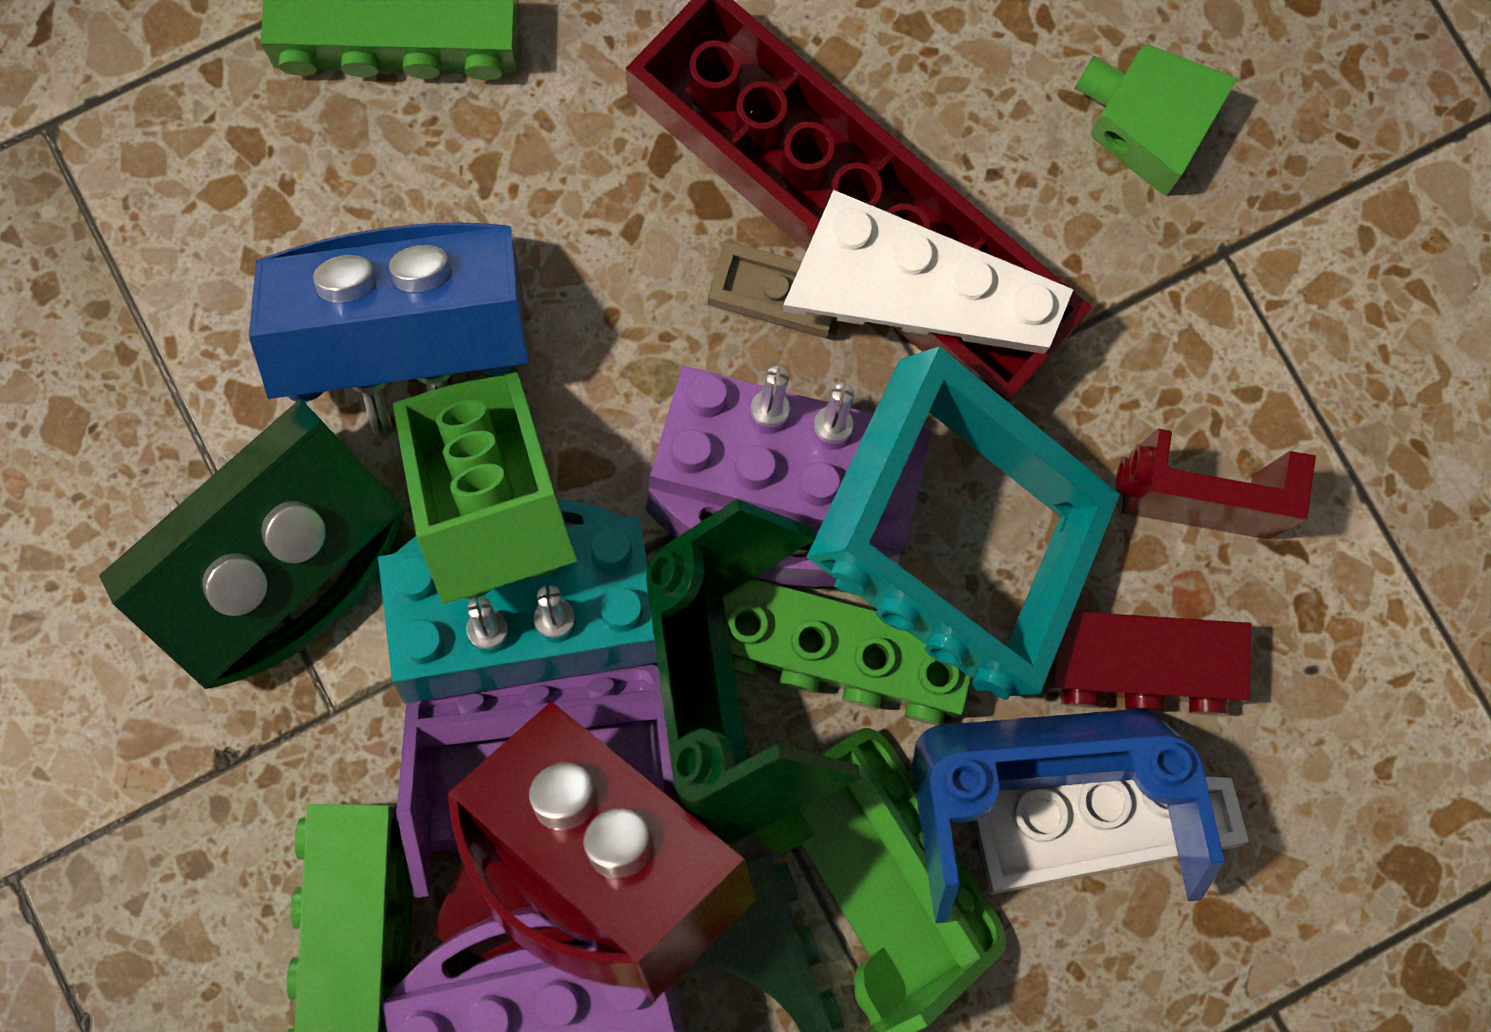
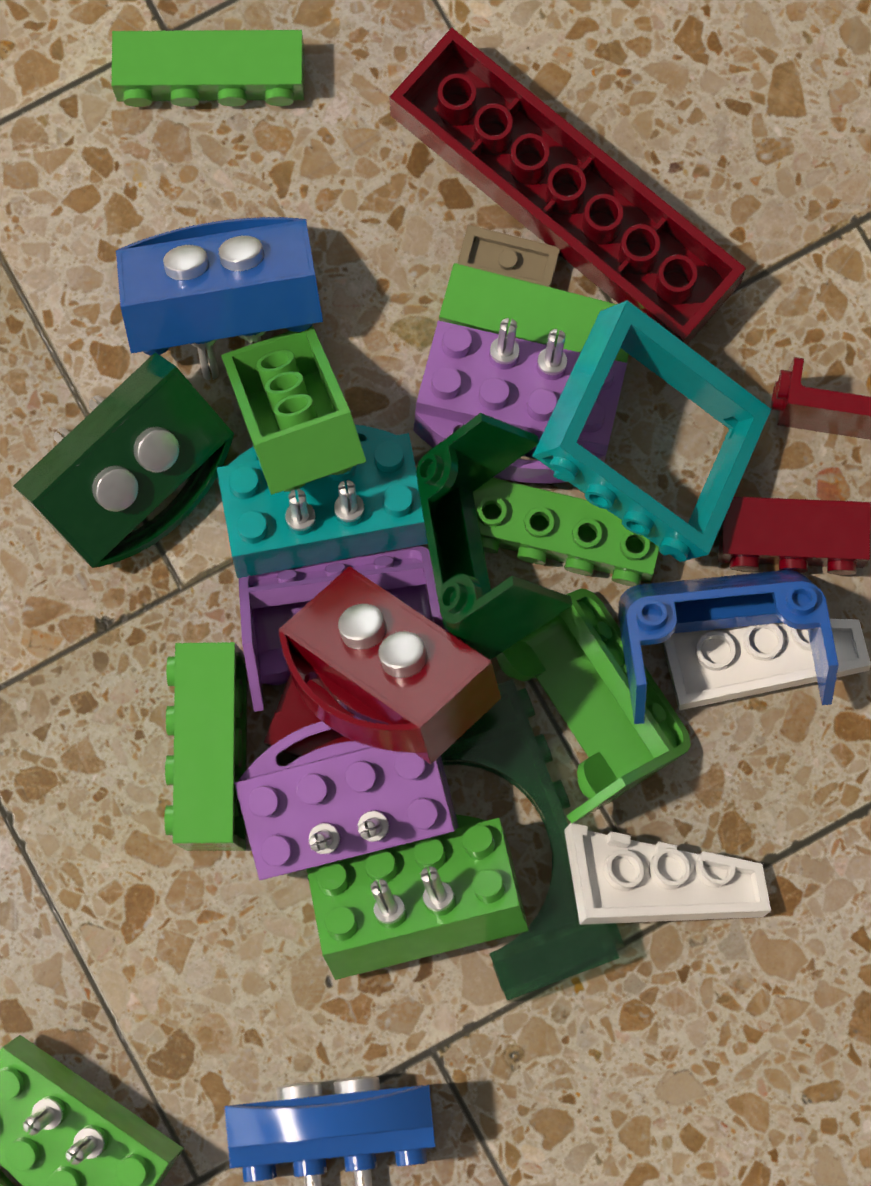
camera: 10 degrees right, 0 degrees up
white wing [782,190,1073,354] -> none
bright green torso [1075,45,1237,196] -> none
none -> bright green brick [439,263,629,363]

